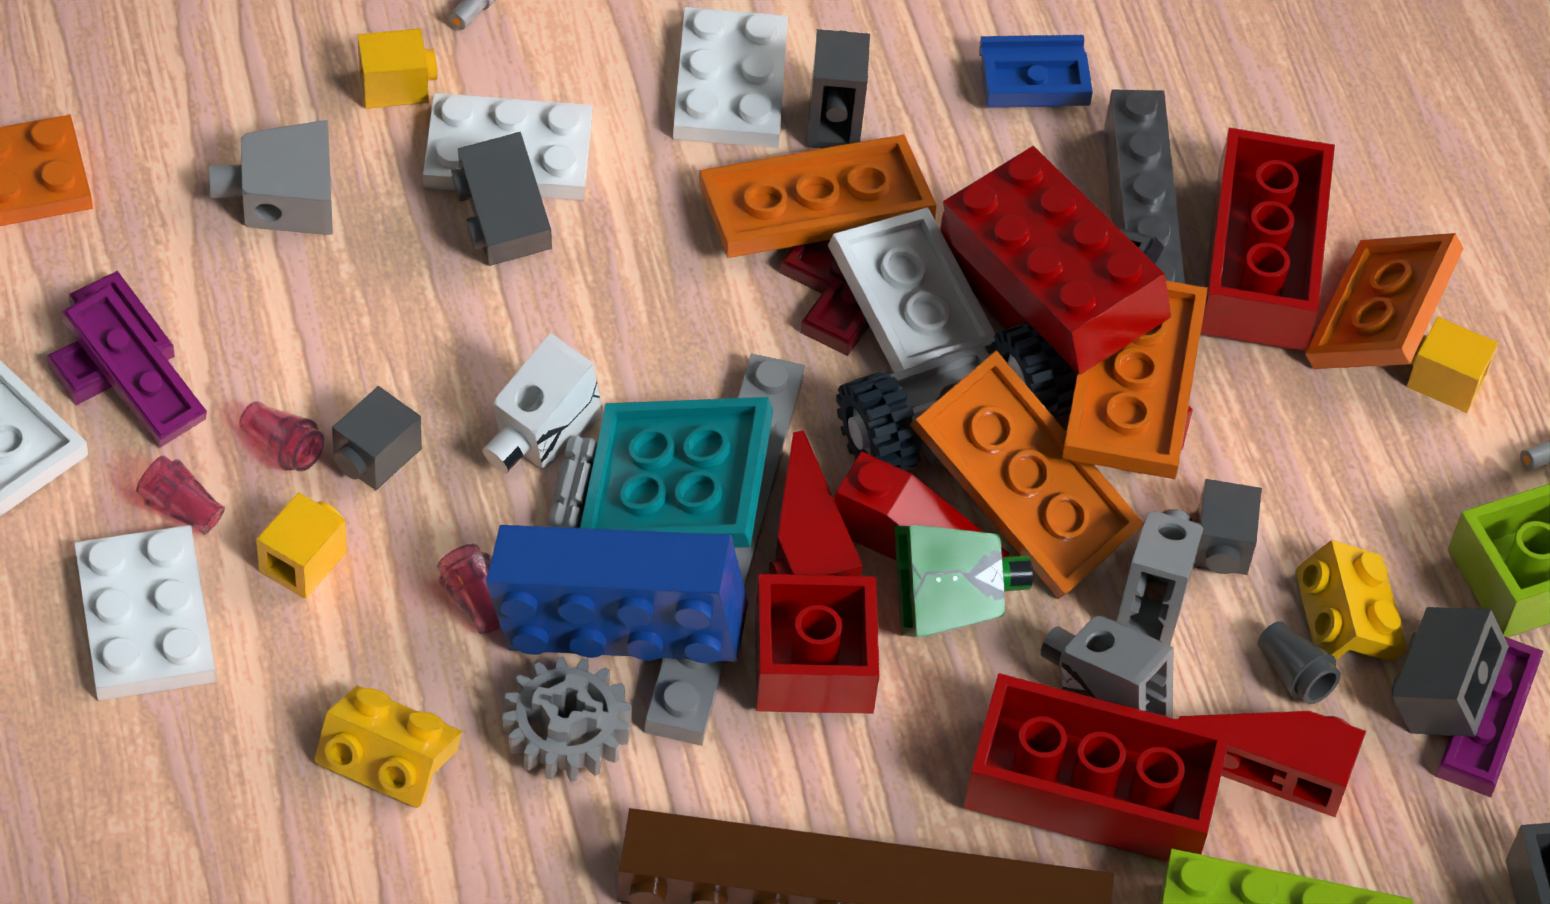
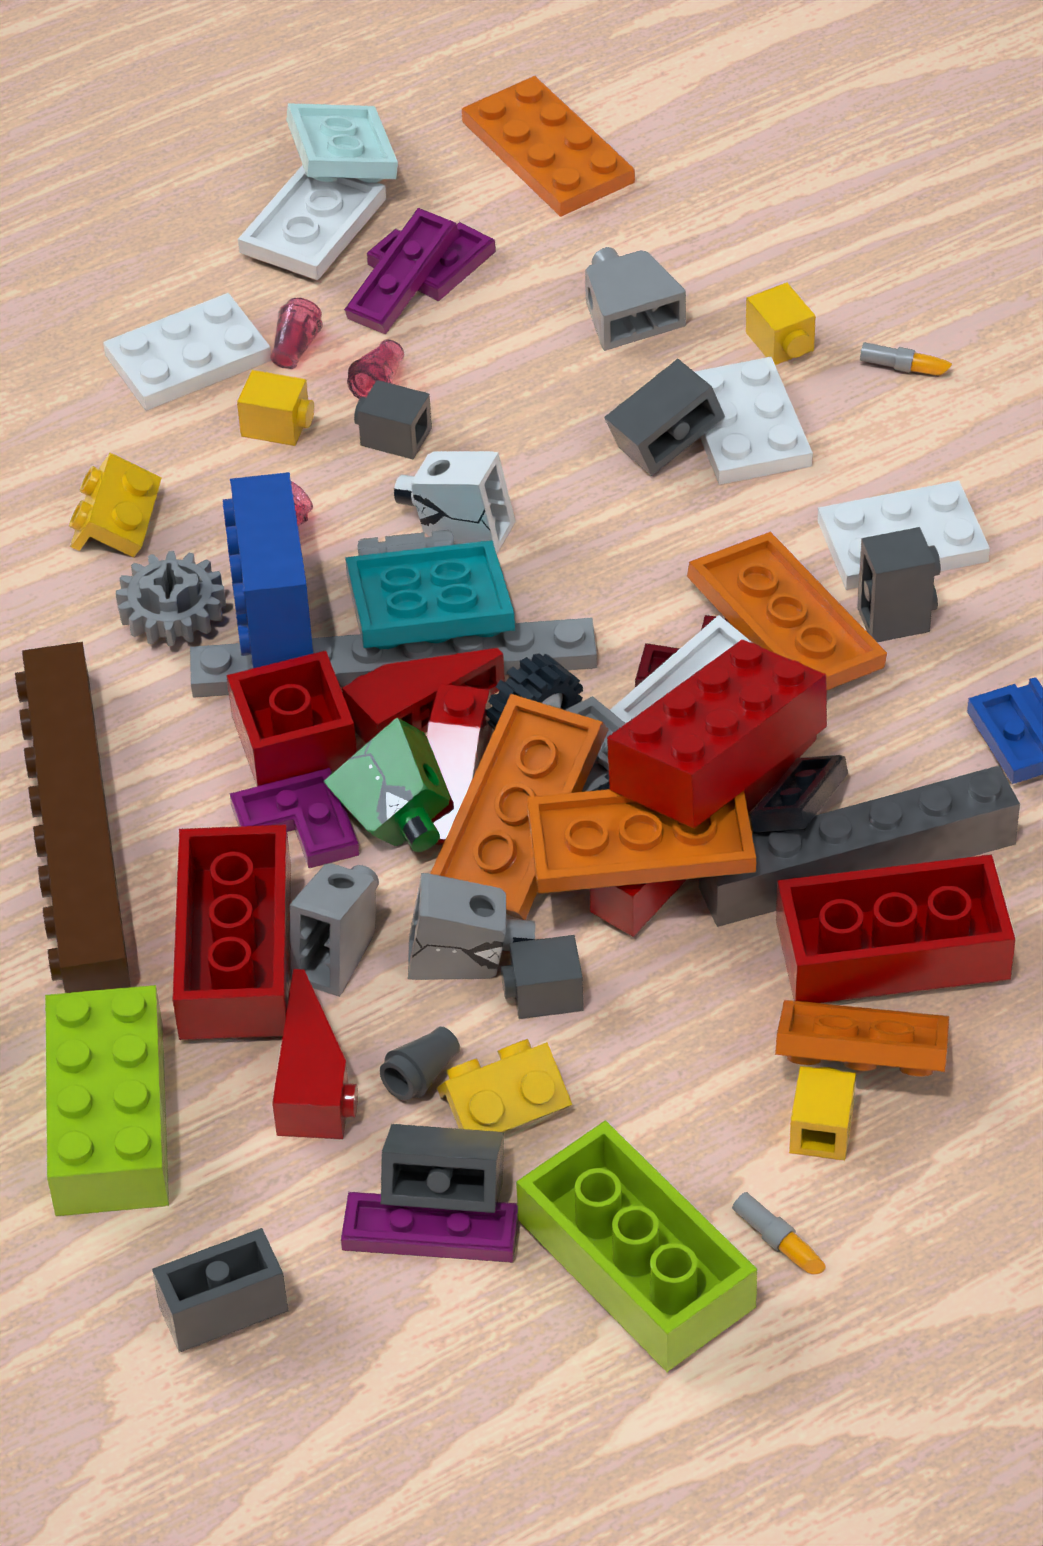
camera: 80 degrees right, 5 degrees down
none -> magenta tile [229,768,359,868]

